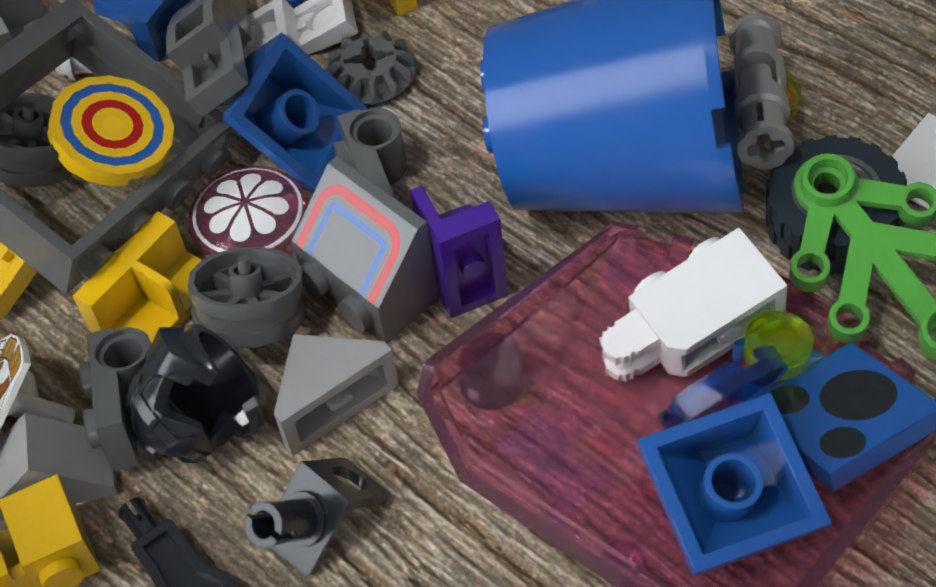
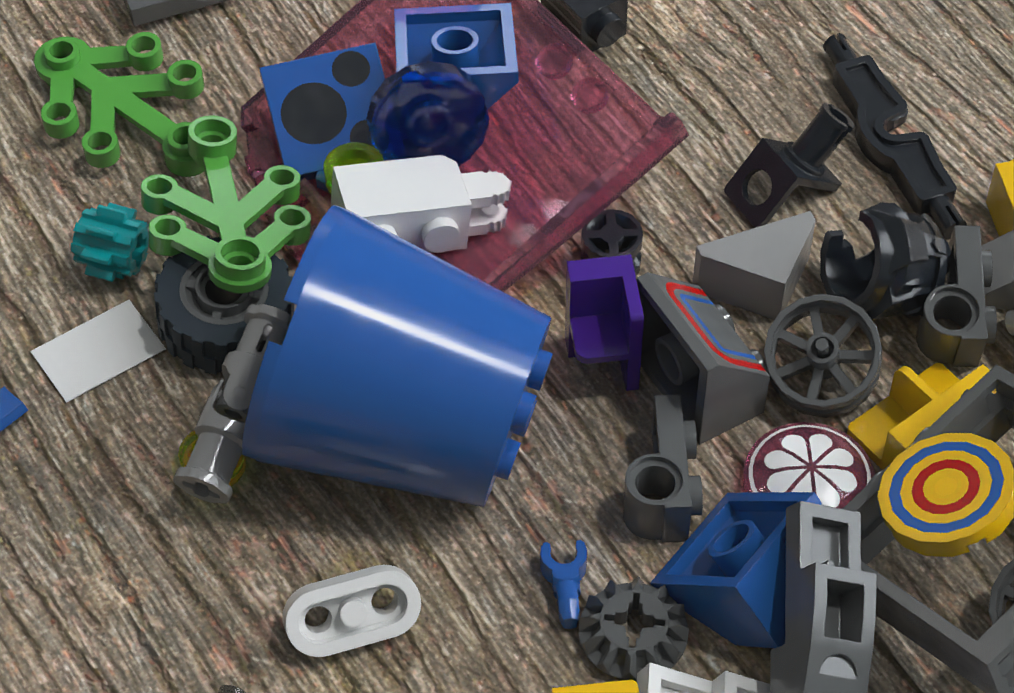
camera: 170 degrees left, 0 degrees up
none -> blue piece [540,540,587,629]

